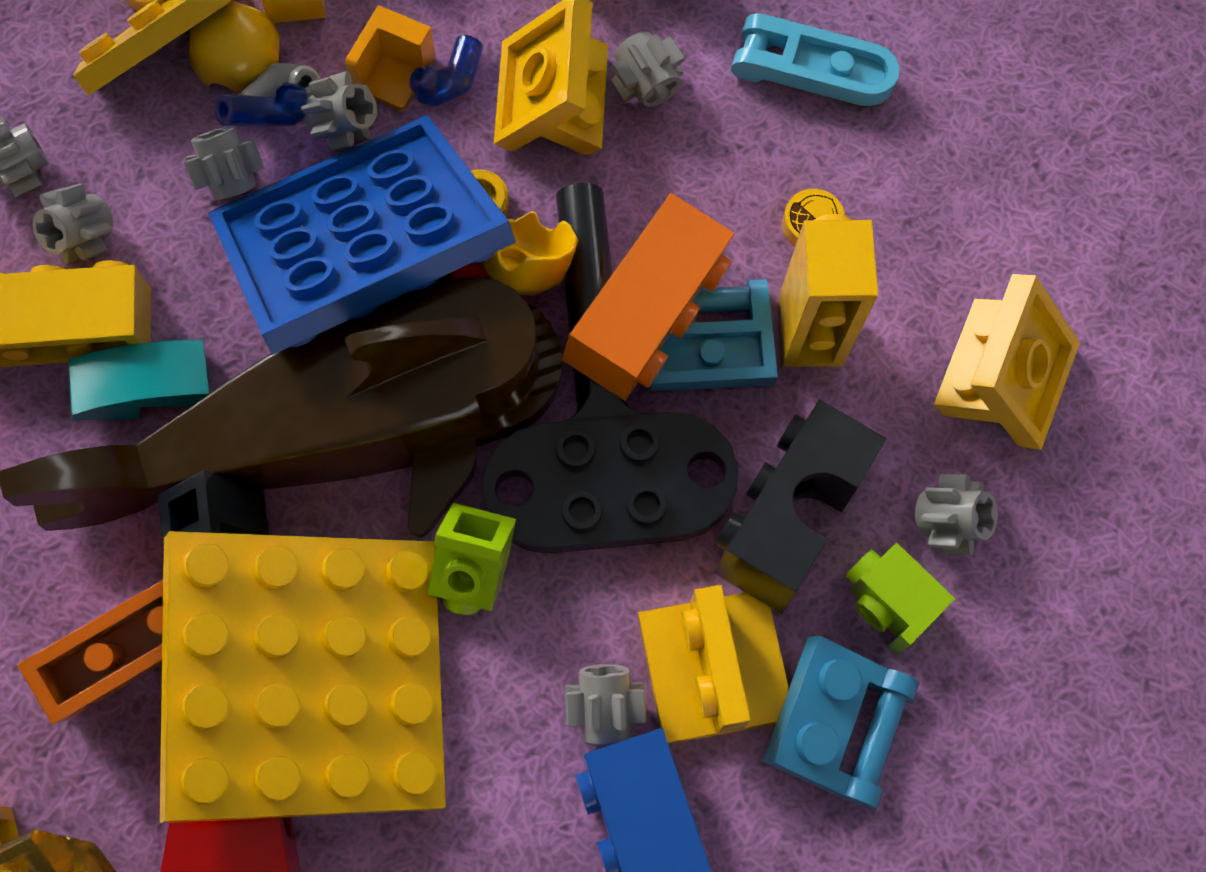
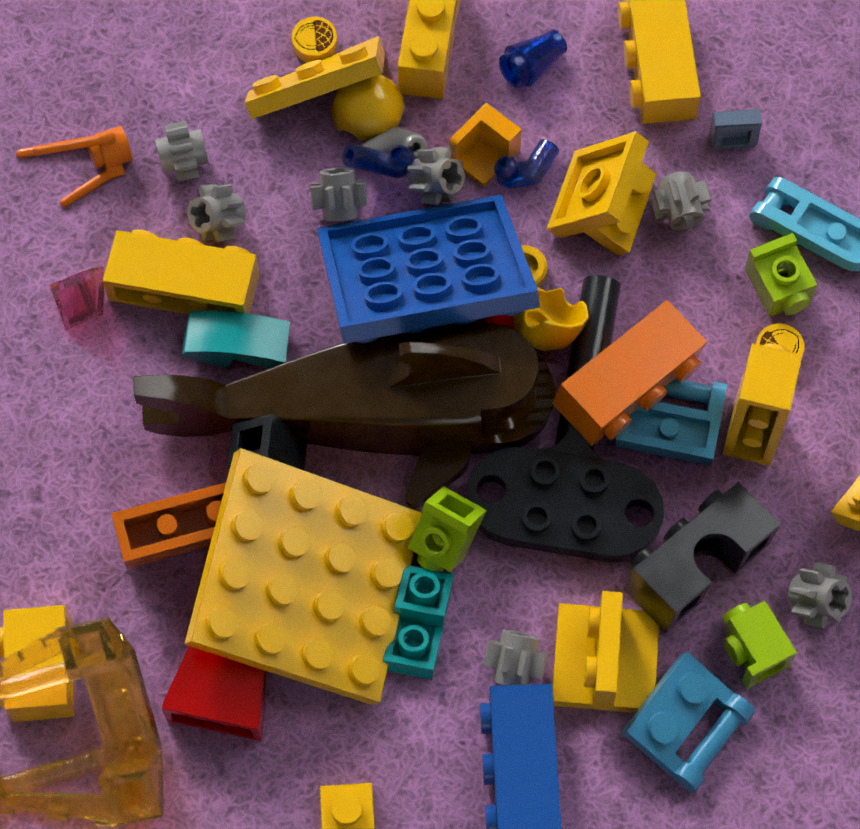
camera: 20 degrees right, 5 degrees down
none -> teal slope [383,566,454,680]
none -> lime brick [744,233,817,317]

